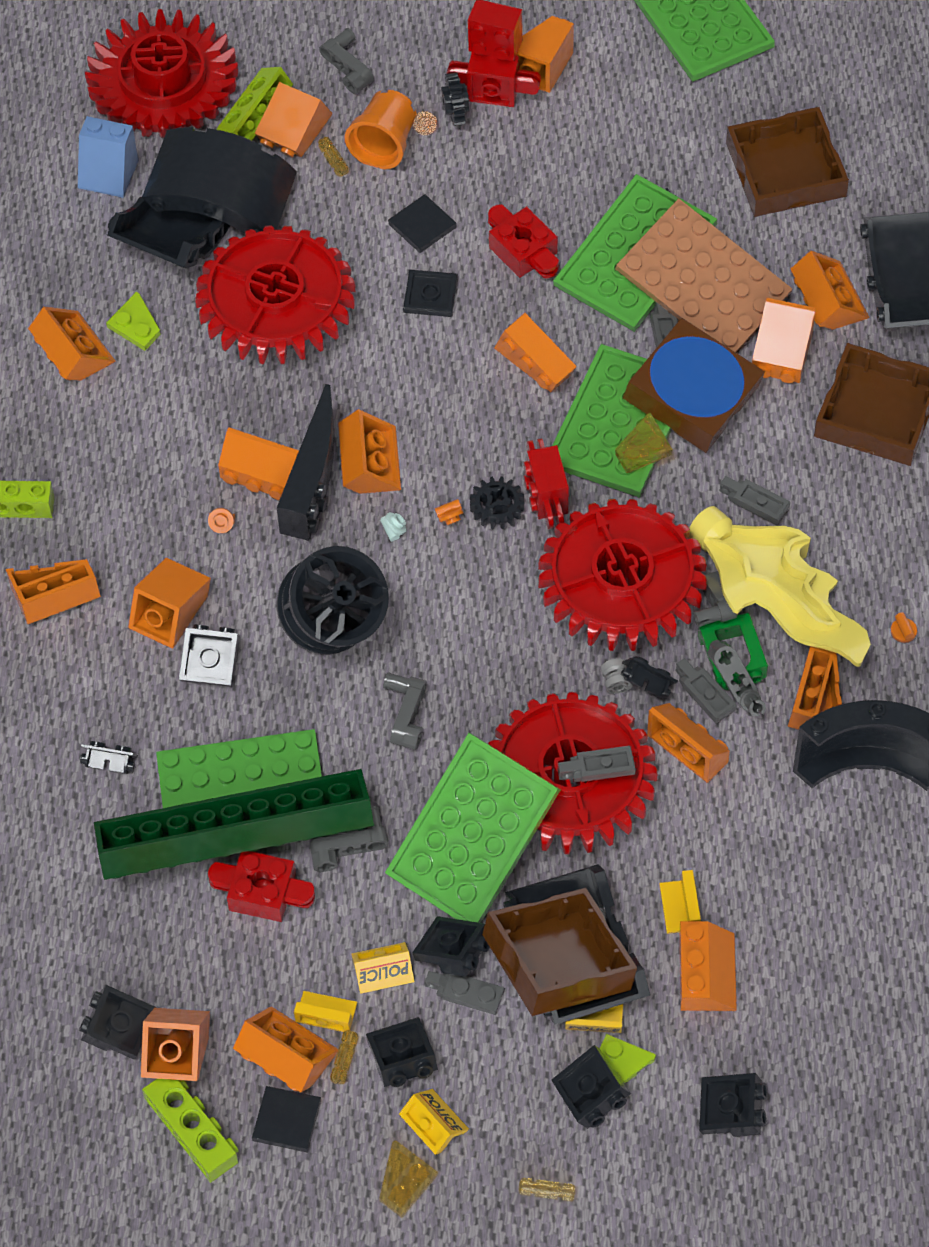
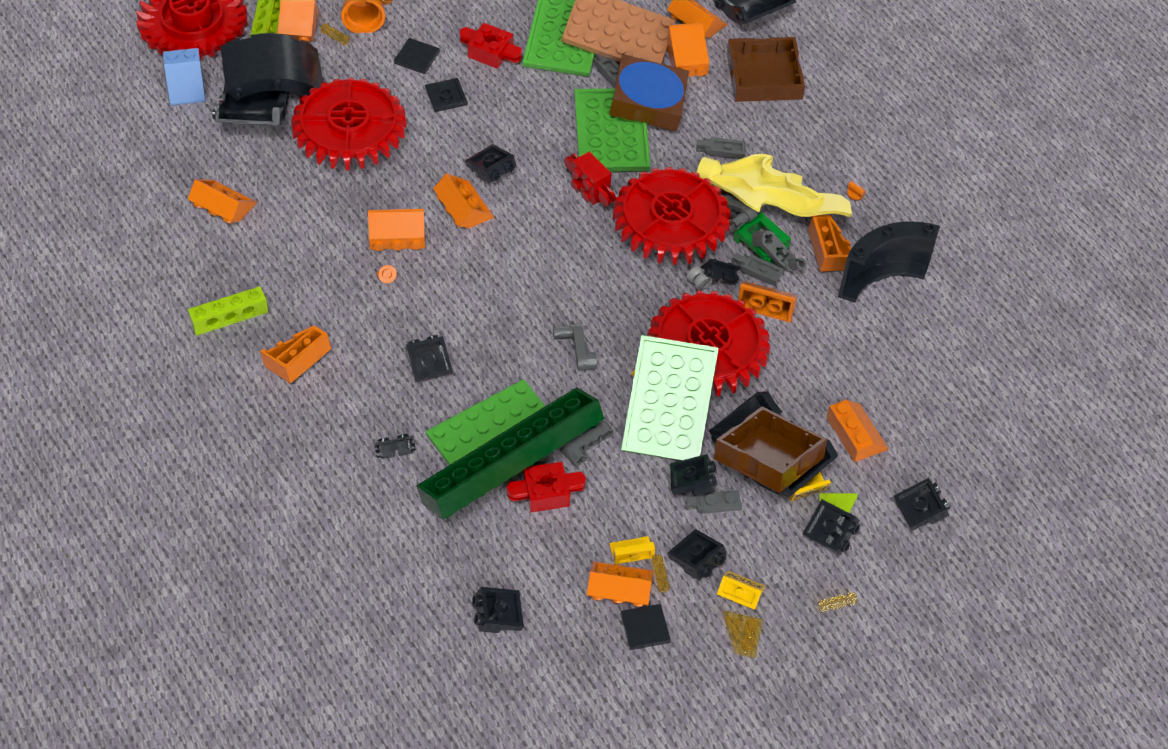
camera: 30 degrees left, 5 degrees down
lime wing [106,292,161,351] -> none
orange slope [128,558,211,649] -> none
orange slope [141,1008,210,1081] -> none
lime brick [142,1079,239,1183] -> none
black wheel [276,546,389,655] -> none
black slope [277,384,335,541] -> none
yellow panel [351,942,414,994] -> none
light aqua plate [380,512,406,542] -> none
orange plate [434,499,464,525] -> none
black gear [470,476,525,529] -> none
orange wedge [494,313,577,392] -> none
dark grey hinge [557,746,636,782] -> none
clear yellow wing [615,413,673,473] -> none
yellow panel [659,870,701,934] -> none
none -> black plate [465,144,517,183]

